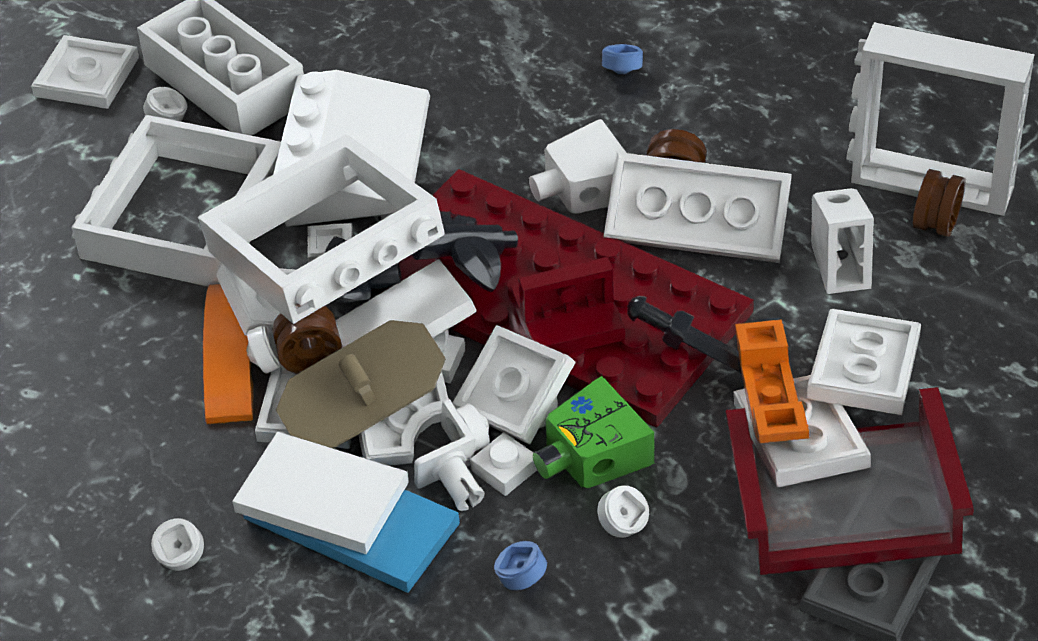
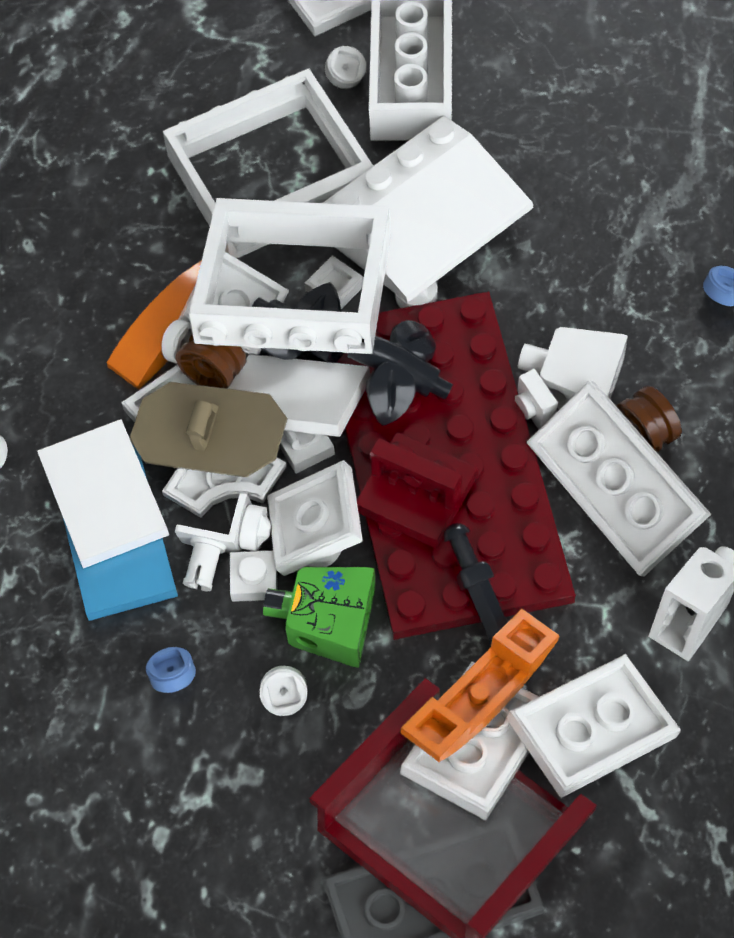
camera: 45 degrees right, 15 degrees up
none -> white plate [515,369,558,429]

